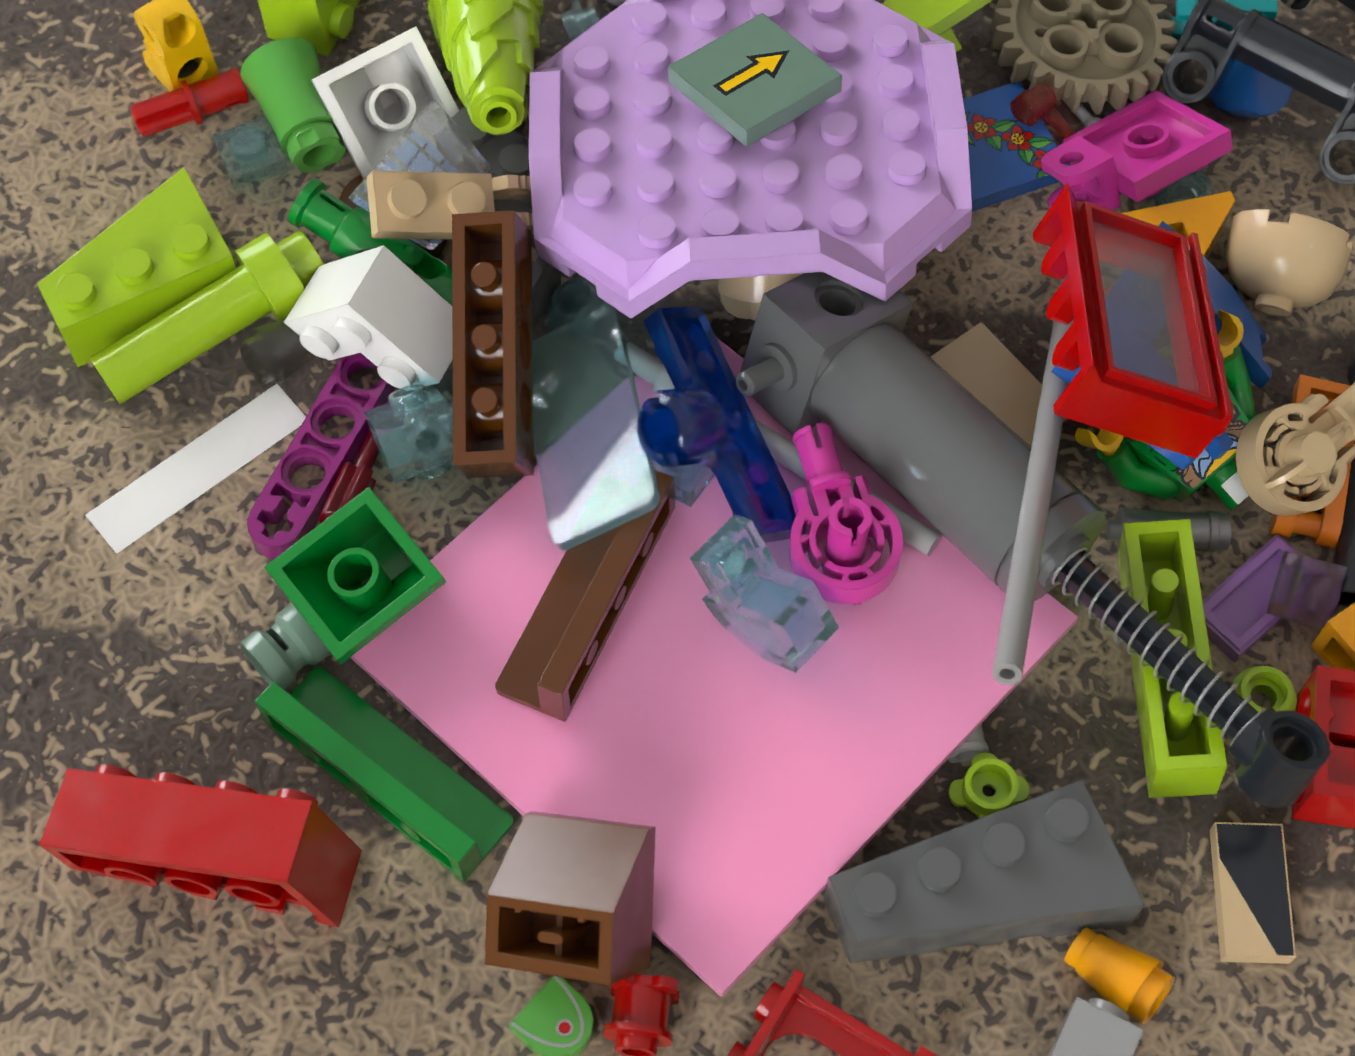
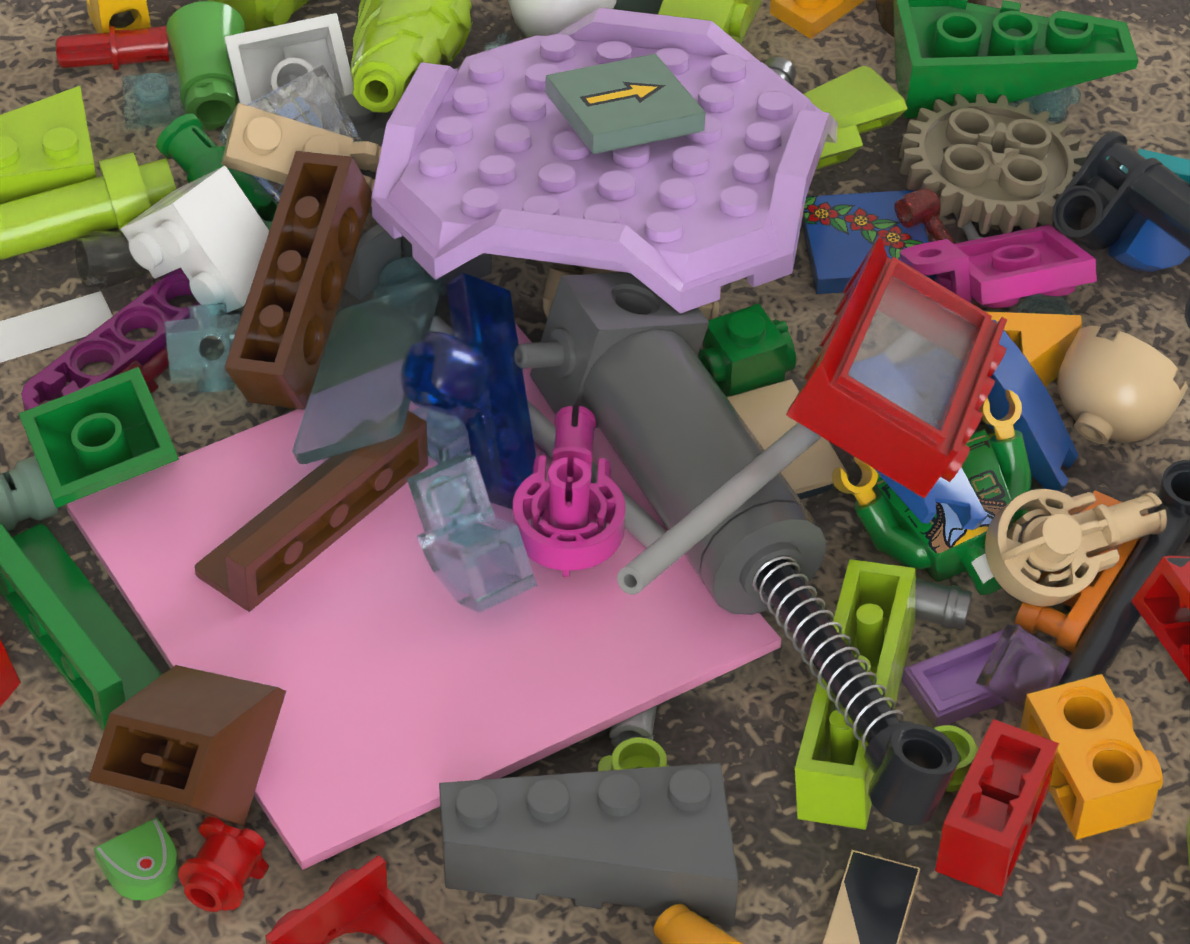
camera: 15 degrees right, 15 degrees down
none -> green brick [697,303,796,397]

